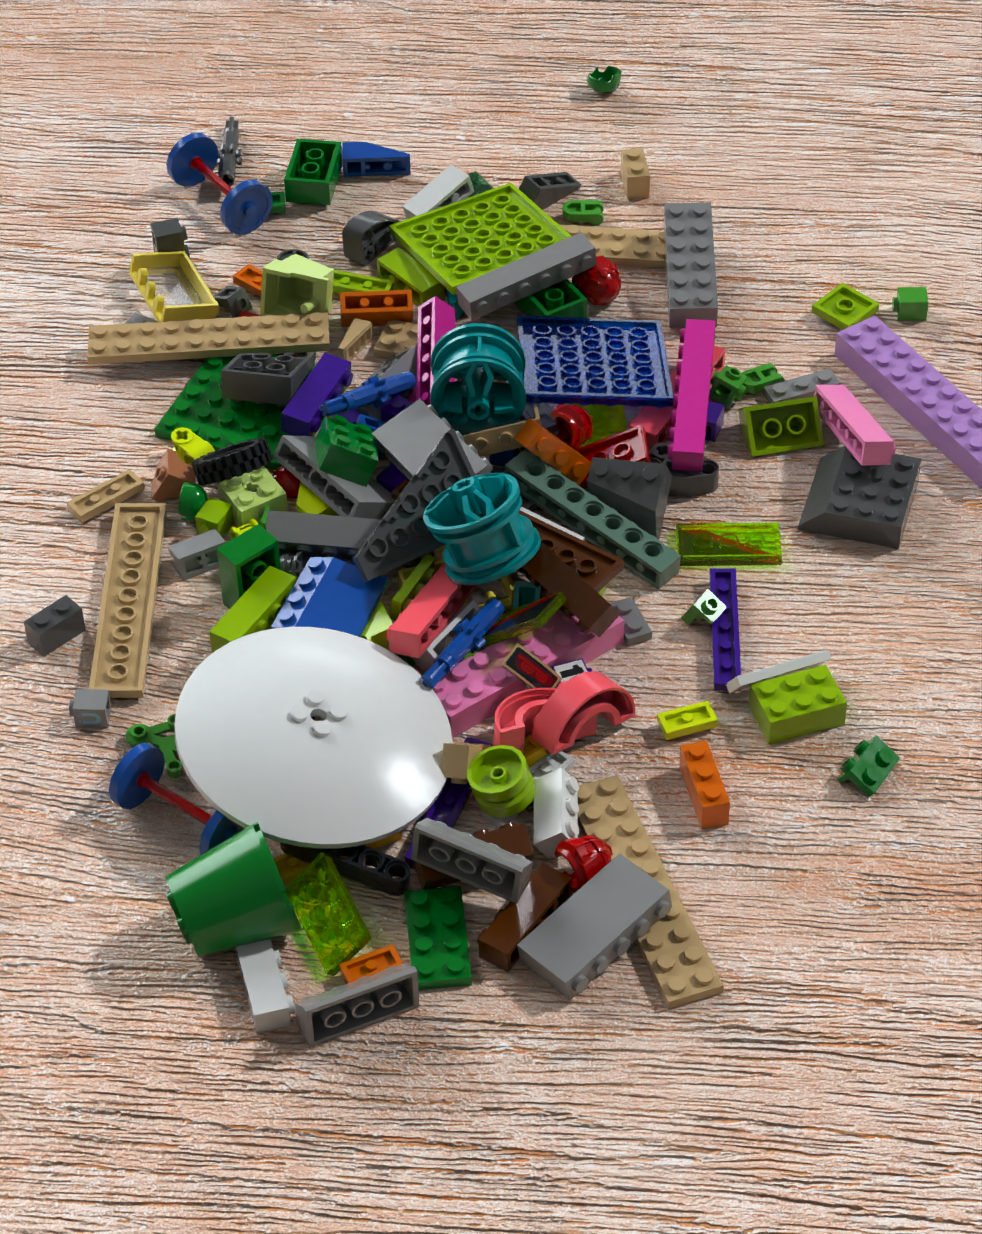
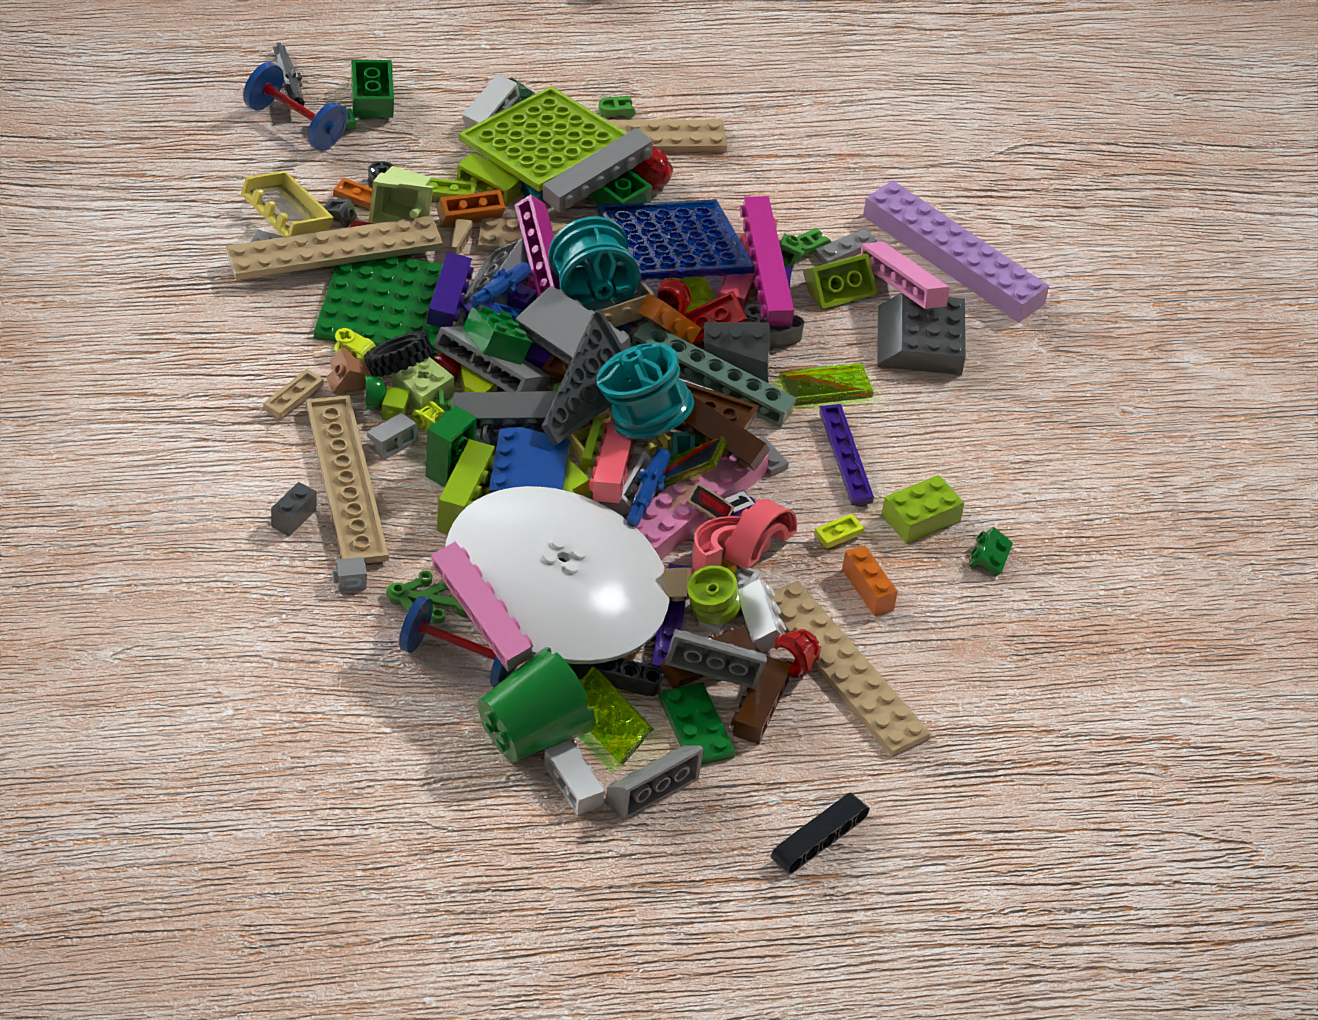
camera: 20 degrees left, 0 degrees up
dark grey brick [150,218,190,258] -> none
dark grey wedge [221,352,316,407] -> none
orange plate [339,944,403,984] -> none
blue slope [342,142,411,177] -> none
dark grey beam [342,211,400,266] -> none
light grey brick [517,853,672,1000] -> none
dark grey slope [519,172,581,210] -> none
tan brick [620,148,650,199] -> none
light grey brick [664,202,718,328] -> none
bright green bracket [681,589,726,625] -> none
white tile [726,650,831,693] -> none
lime plate [812,283,879,330] -> none
bright green brick [892,287,928,321] -> none
none -> bright pink brick [431,541,533,671]
none -> black beam [771,793,870,874]

